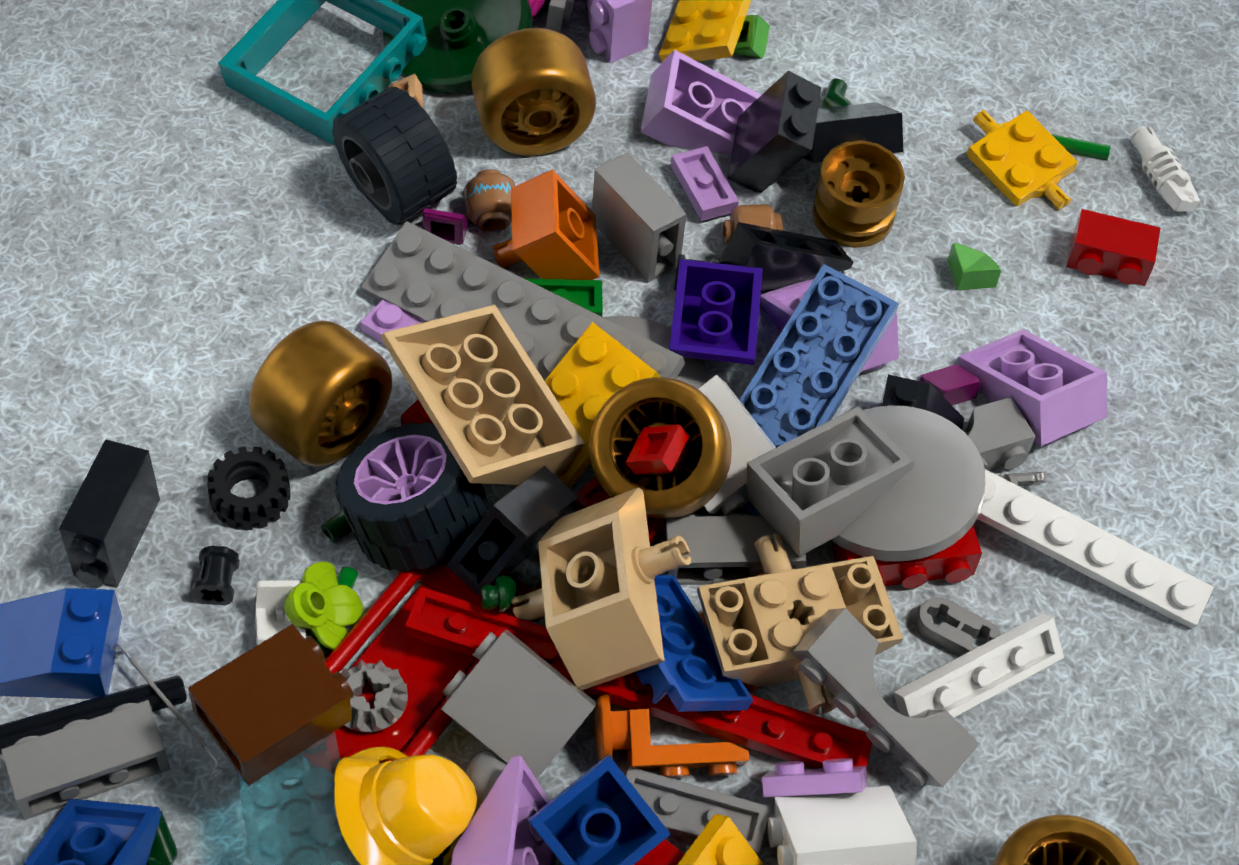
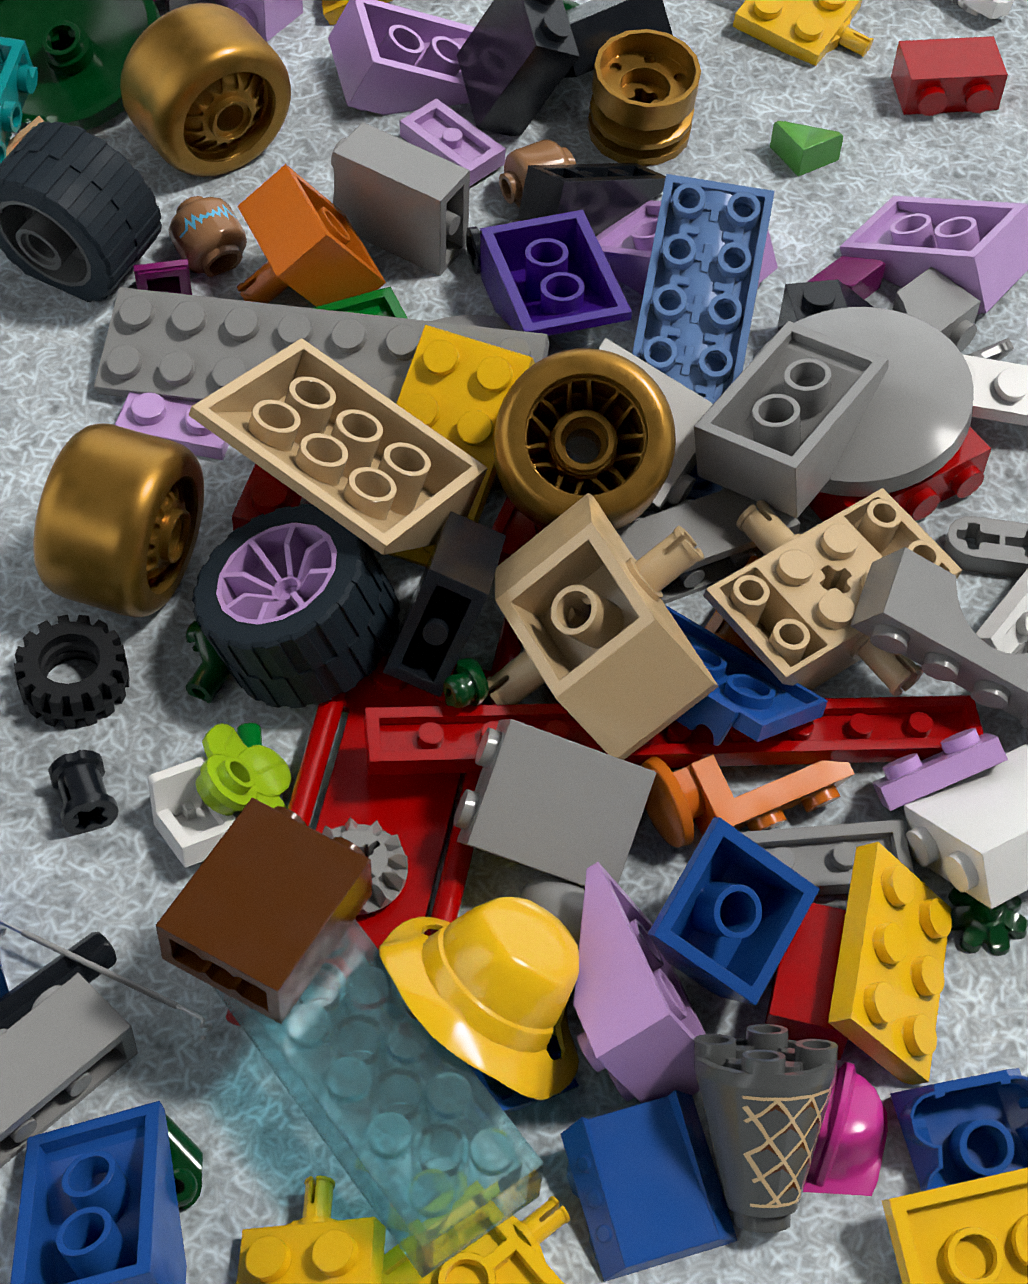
camera: 20 degrees left, 0 degrees up
red plate [626,425,689,475] -> none

